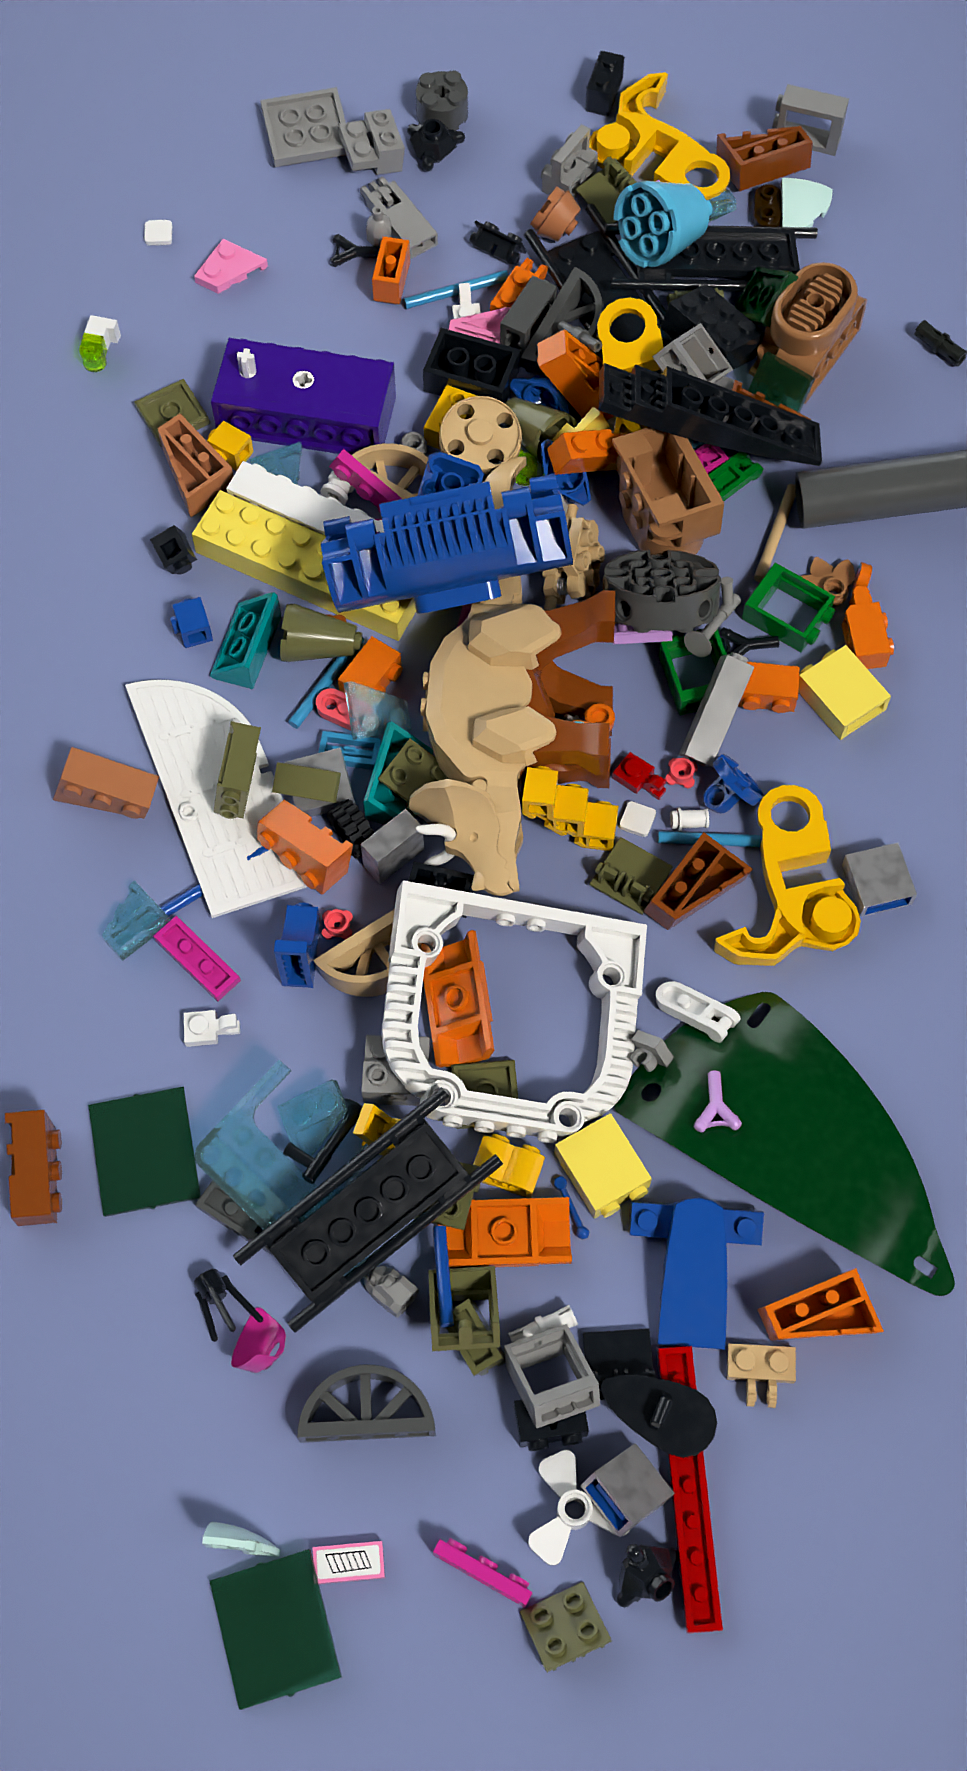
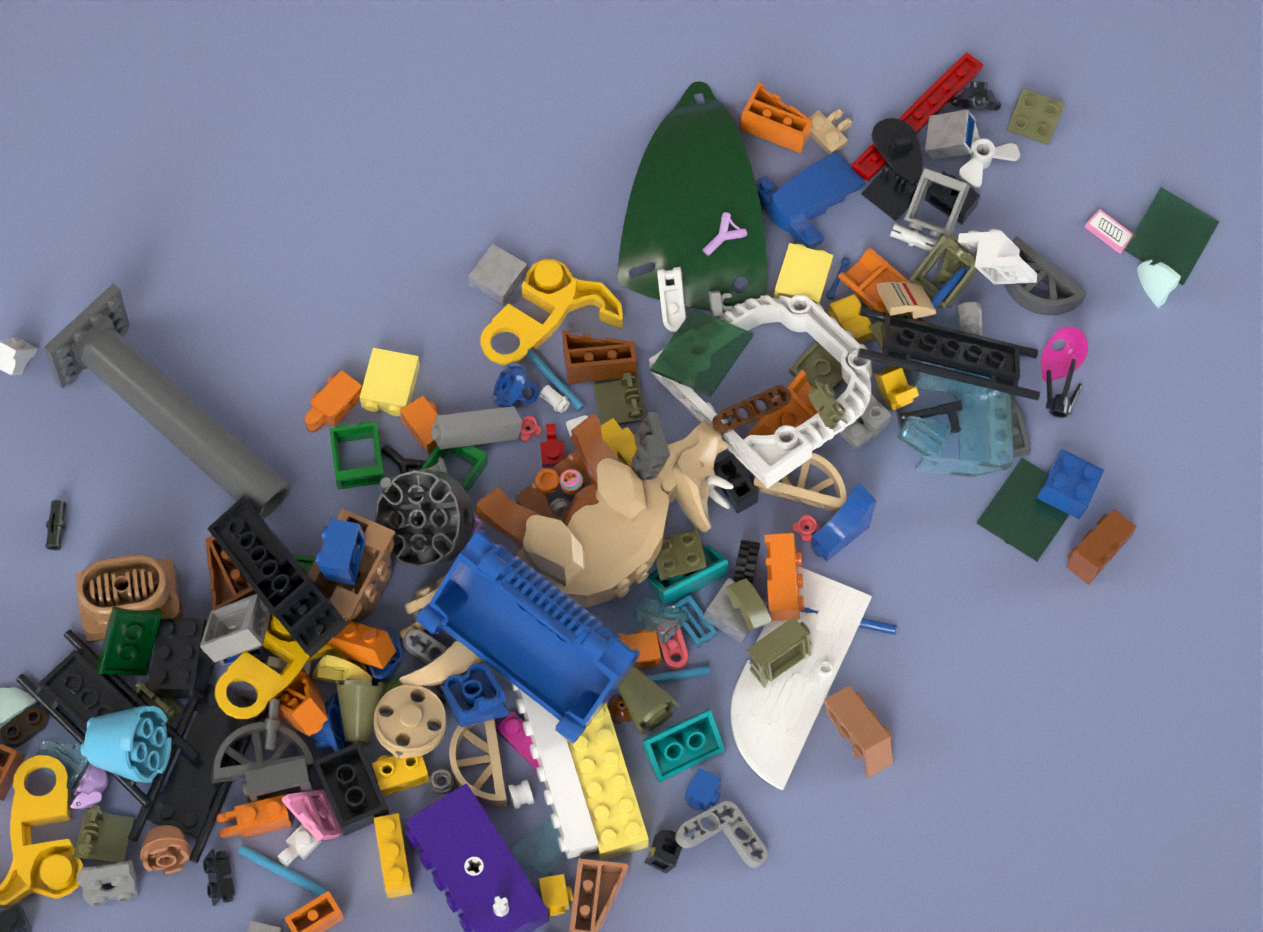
camera: 135 degrees left, 0 degrees up
clear light blue wing [102,880,170,961] -> none
dark pink plate [153,916,241,1002] -> none
white plate [184,1010,240,1047] -> none
dark pink plate [329,449,402,513] -> none
flat silver piece [361,809,424,884] -> none
dark pink plate [433,1538,533,1608] -> none
clear green plate [748,352,815,413] -> none
tan bar [754,484,796,582] -> none
medium nougat plate [801,557,855,605] -> none
orange tile [852,562,872,590] -> none
none -> blue brick [316,518,366,585]
none -> yellow brick [374,813,413,899]
none -> dark grey plate [632,411,670,480]
none -> clear green piece [650,309,754,396]
none -> light grey beam [675,801,768,868]
none -> reddish brown beam [712,385,791,434]
none -> olive hinge [808,380,848,429]
none -> tan slope [877,282,936,319]
none -> white bracket [958,229,1037,285]
none -> blue piece [1036,448,1104,519]

